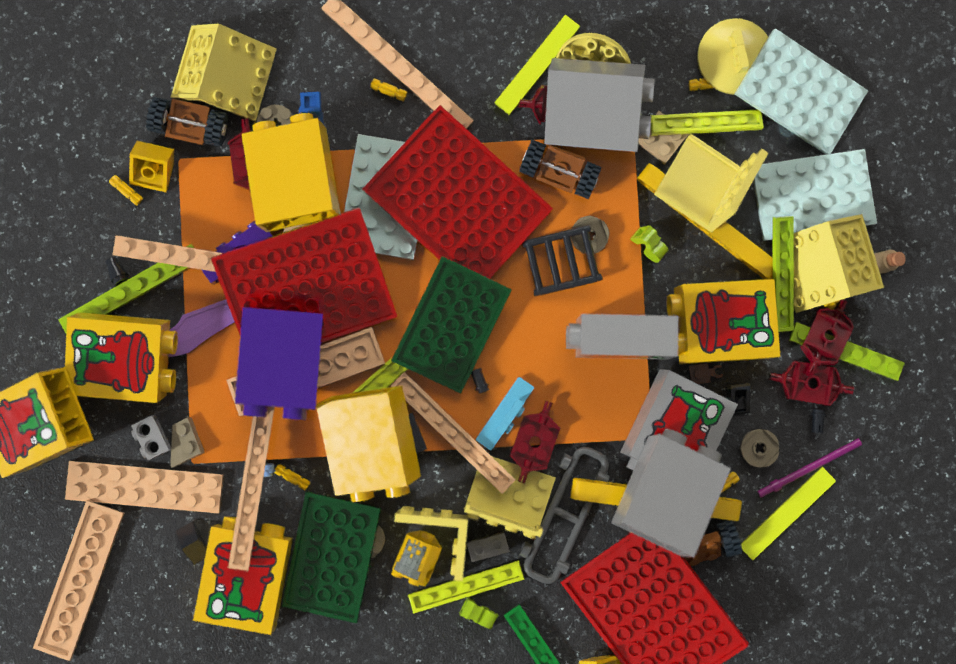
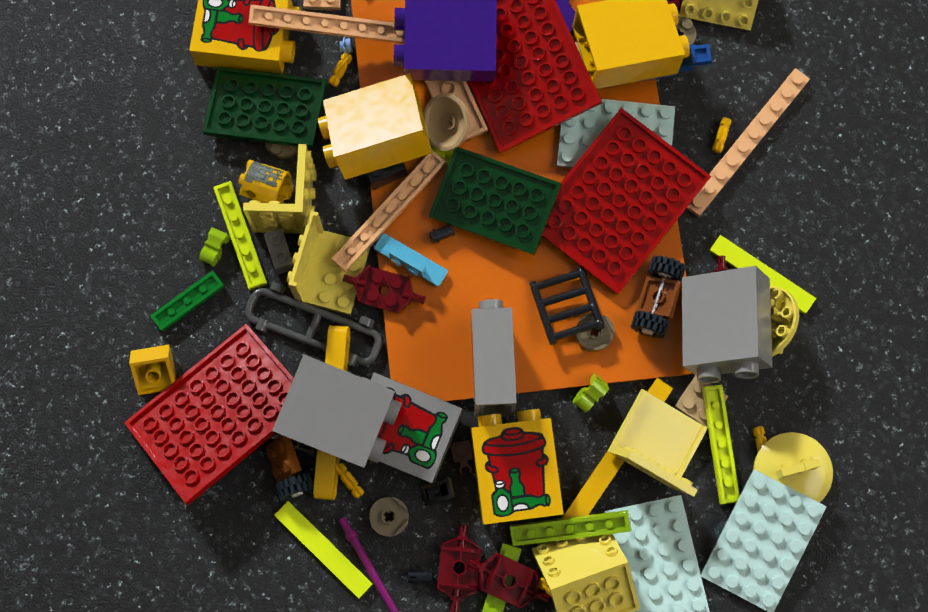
camera: 90 degrees right, 10 degrees down
none -> tan dish [423,94,469,151]

